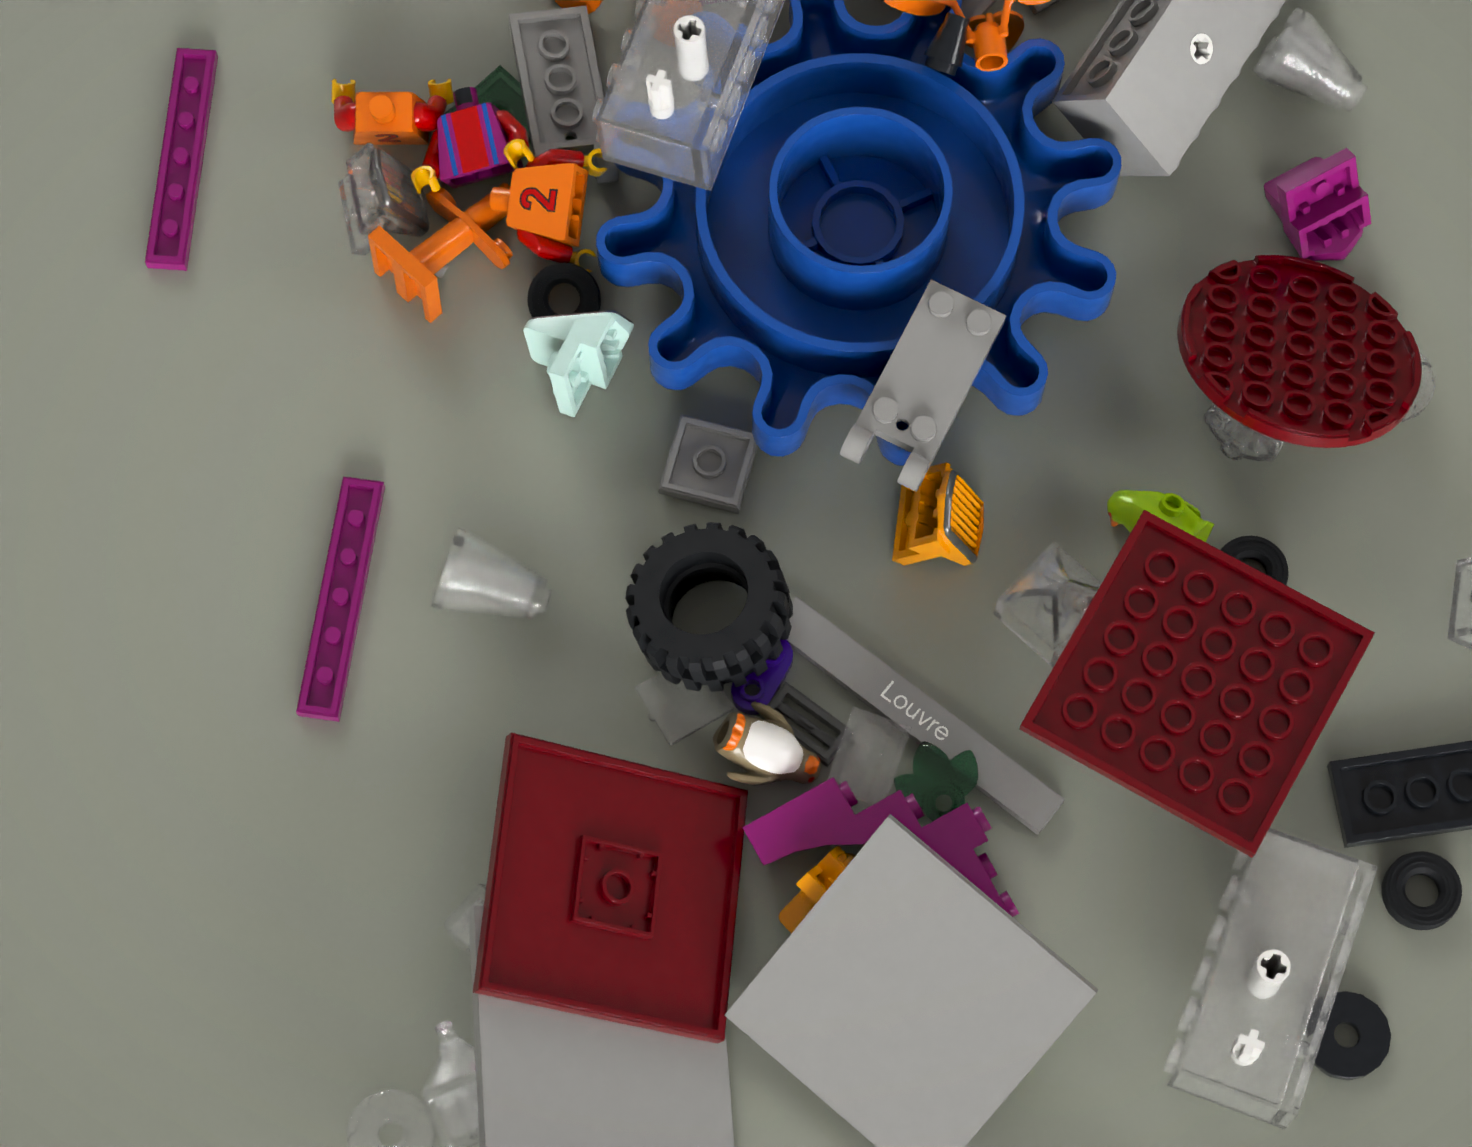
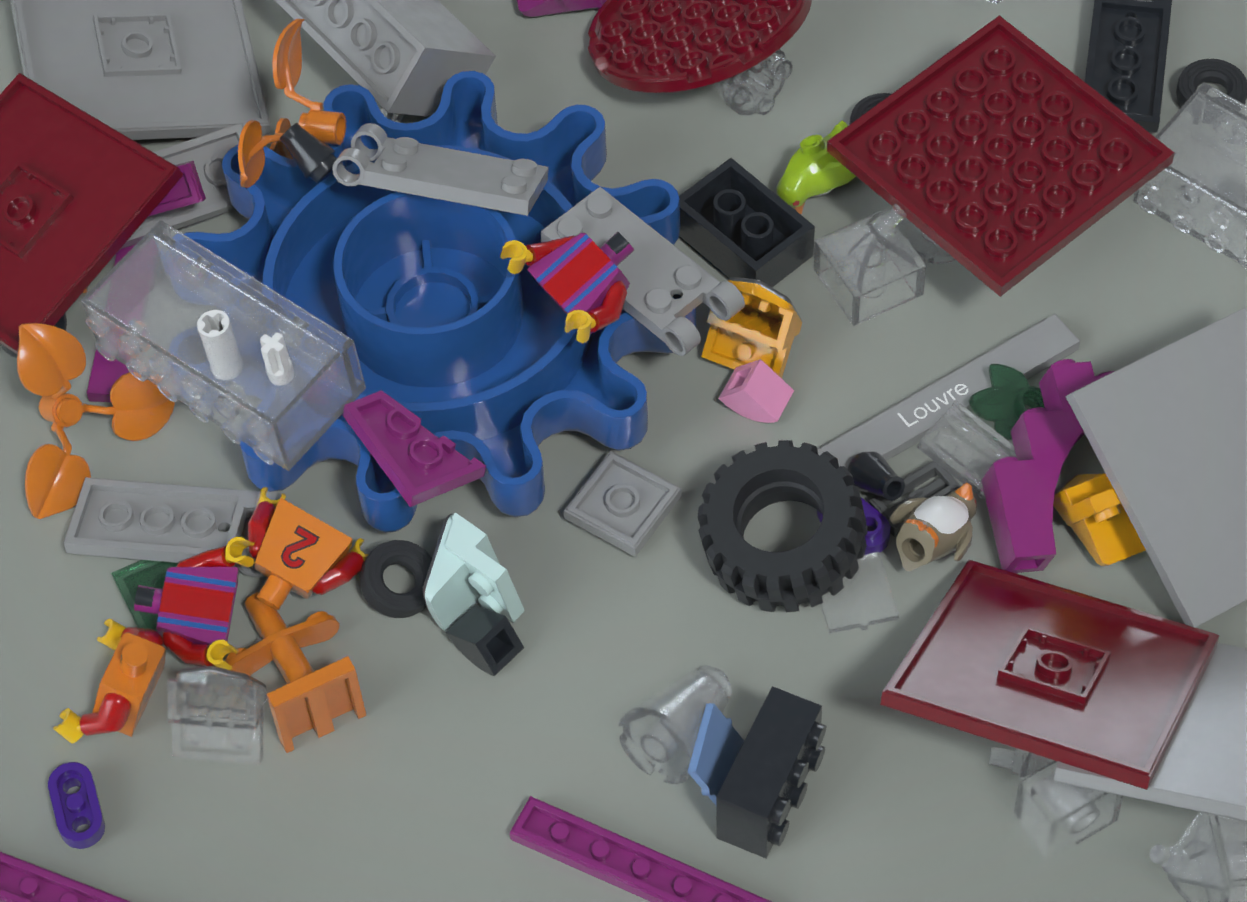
camera: 70 degrees left, 15 degrees down
none -> dark purple plate [48,762,105,849]
none -> light grey hinge [333,123,549,216]
none -> magenta wing [343,390,486,507]
none -> black brick [446,604,525,676]
none -> torso [500,232,634,343]
none -> black brick [679,158,815,287]
none -> medium blue piece [688,703,744,805]
none -> black brick [716,686,827,859]
none -> bright pink brick [718,359,794,423]
none -> black cone [848,451,905,501]

